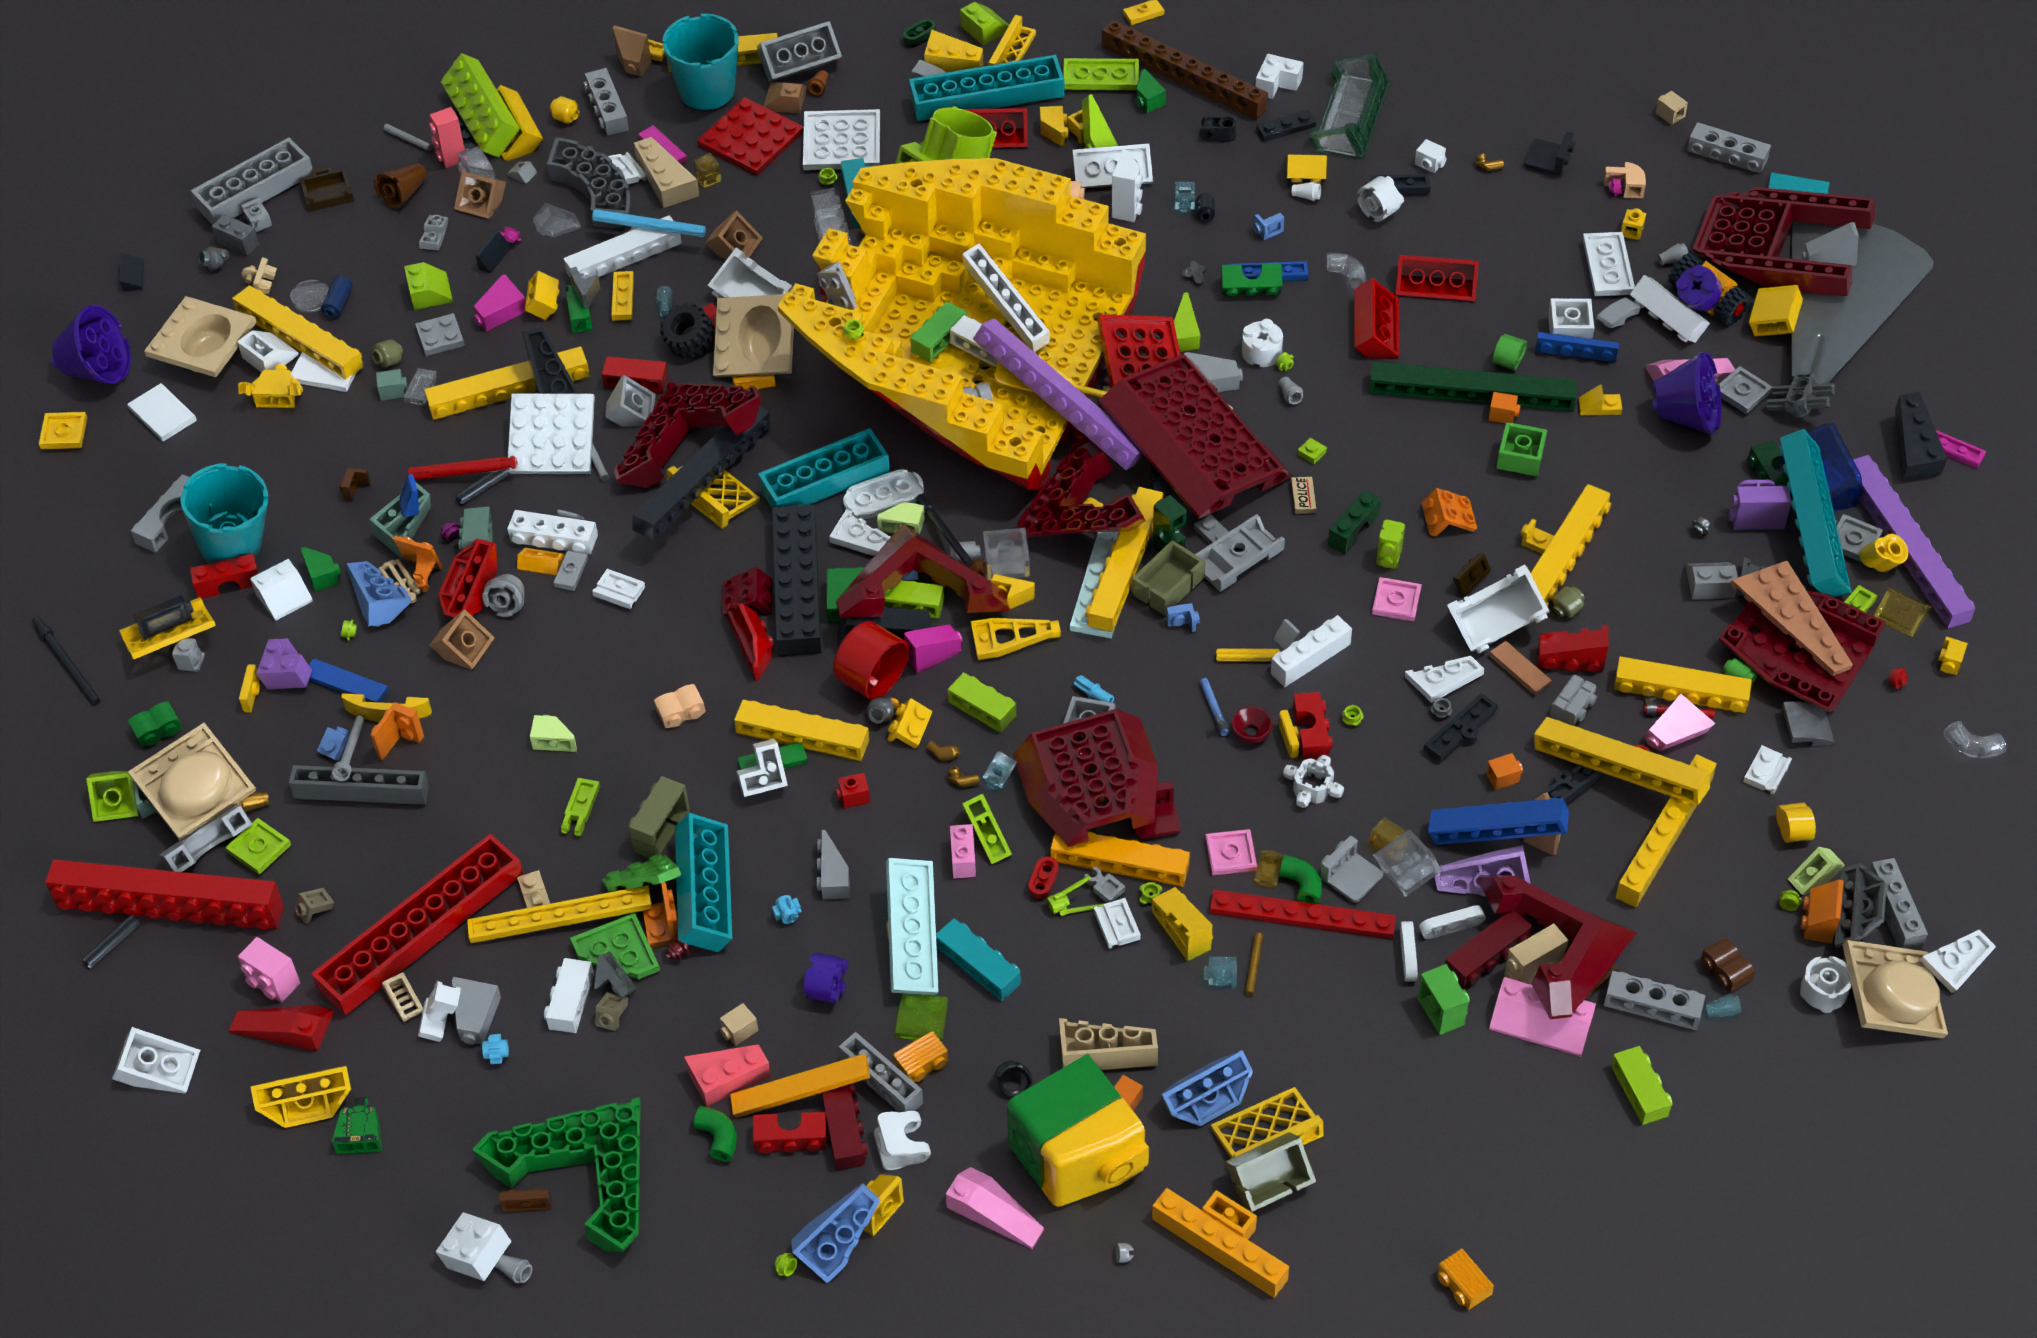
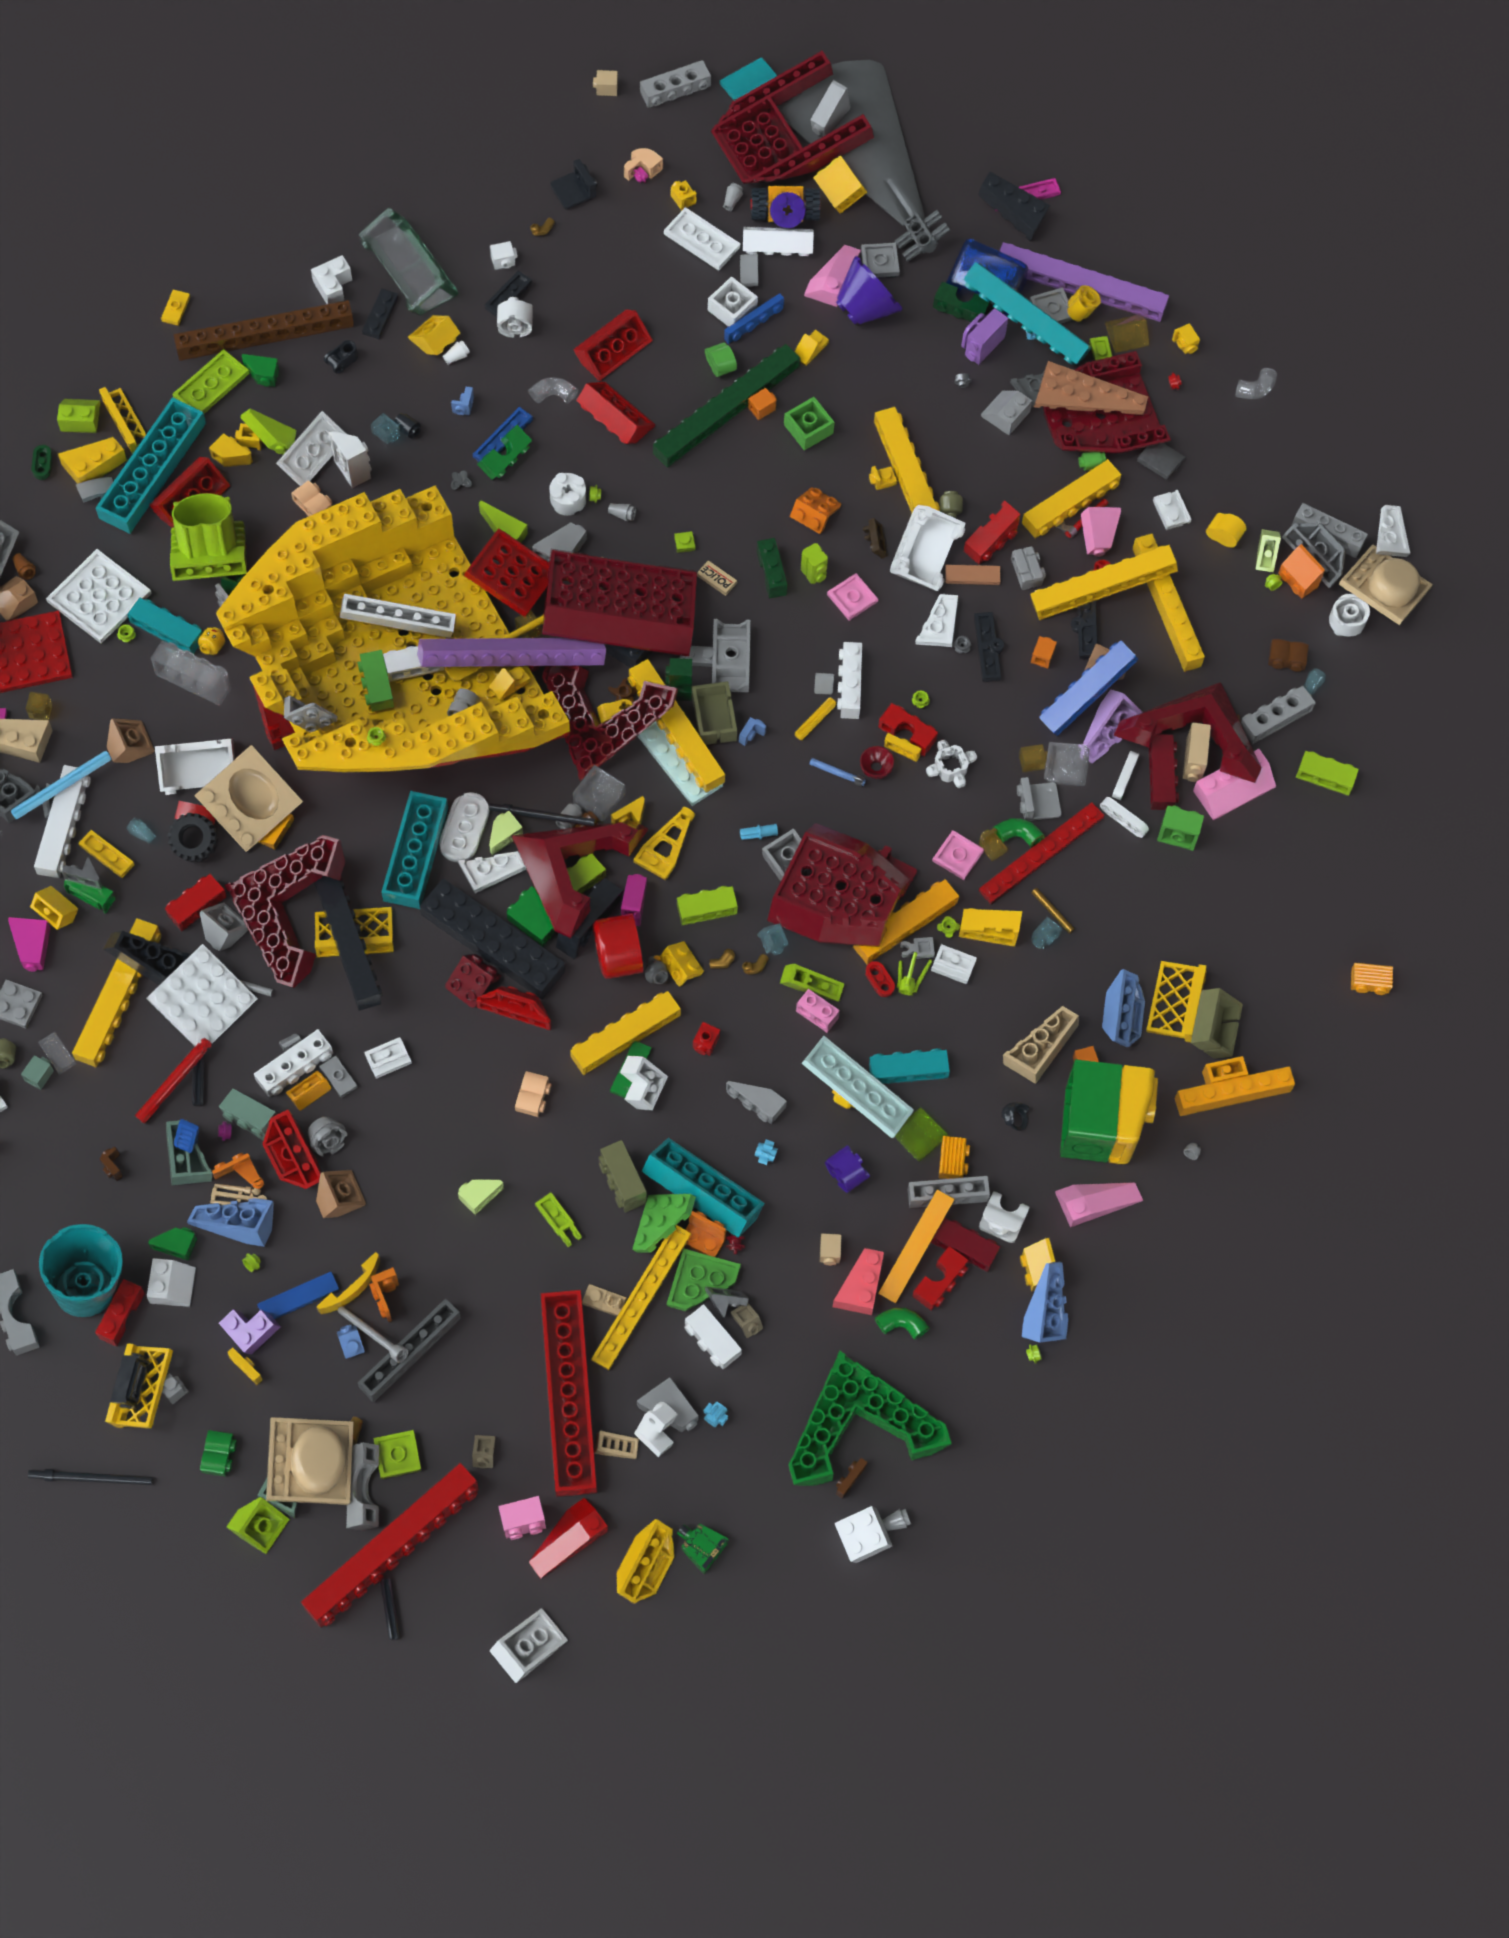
camera: 55 degrees left, 15 degrees up
none -> yellow slope [489,666,531,701]

